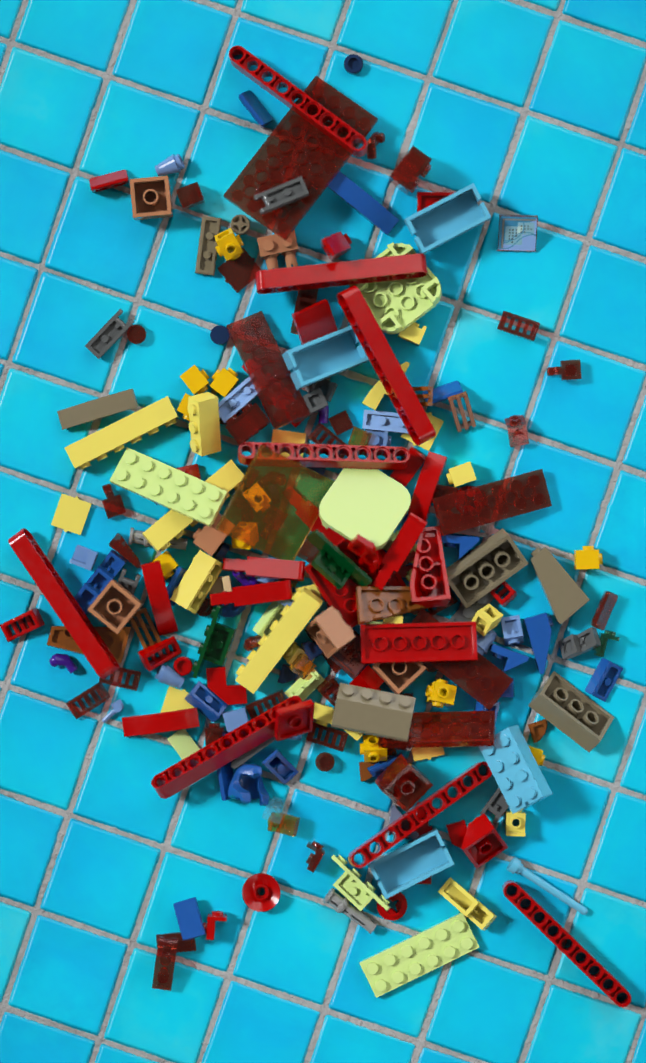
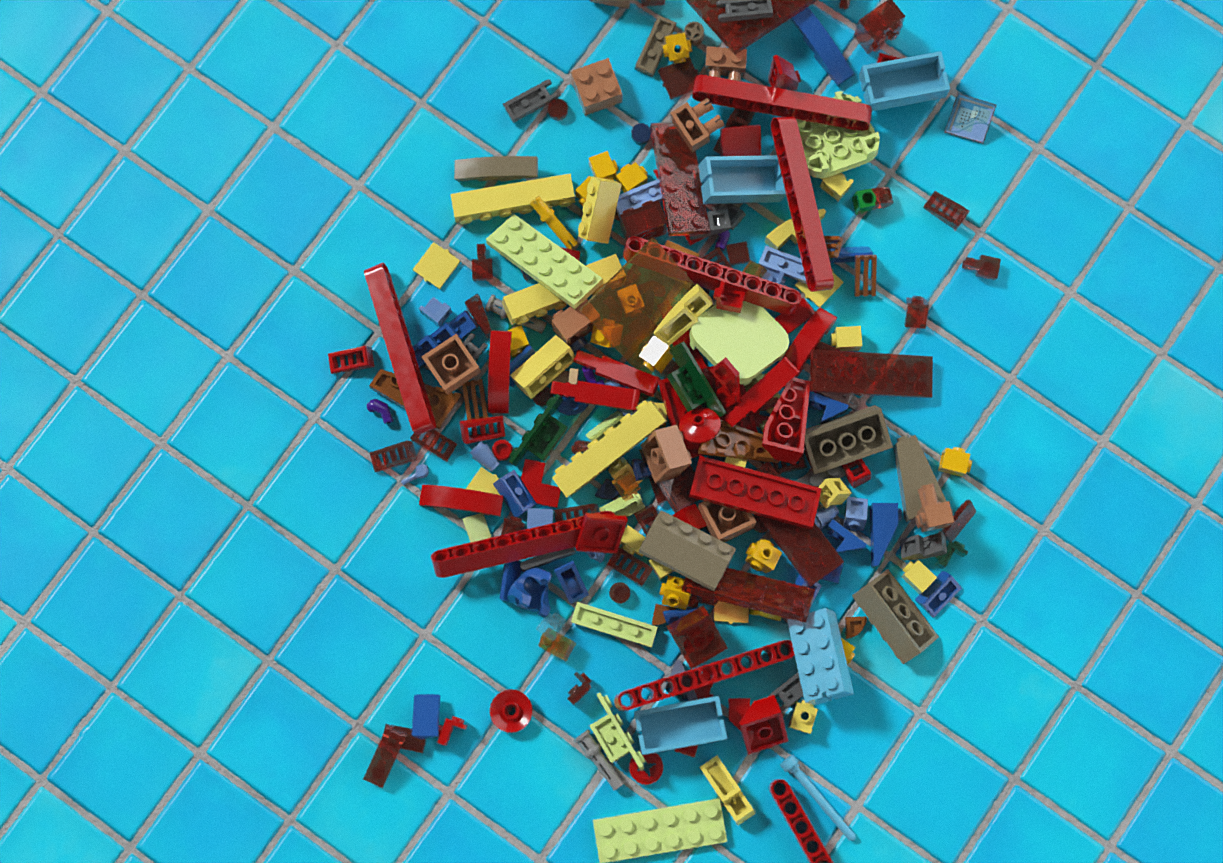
camera: 15 degrees right, 10 degrees down
none -> yellow pin [529,196,578,249]
none -> nougat brick [571,58,622,115]
none -> yellowish green plate [571,602,658,648]
none -> brick [639,336,673,373]
none -> light yellow slope [653,284,713,346]
none -> nougat brick [670,98,725,153]
none -> red dish [679,408,721,444]
none -> red bracket [713,281,746,313]
none -> leg [852,187,894,215]
none -> light yellow brick [901,560,937,594]
none -> nougat brick [915,483,954,532]

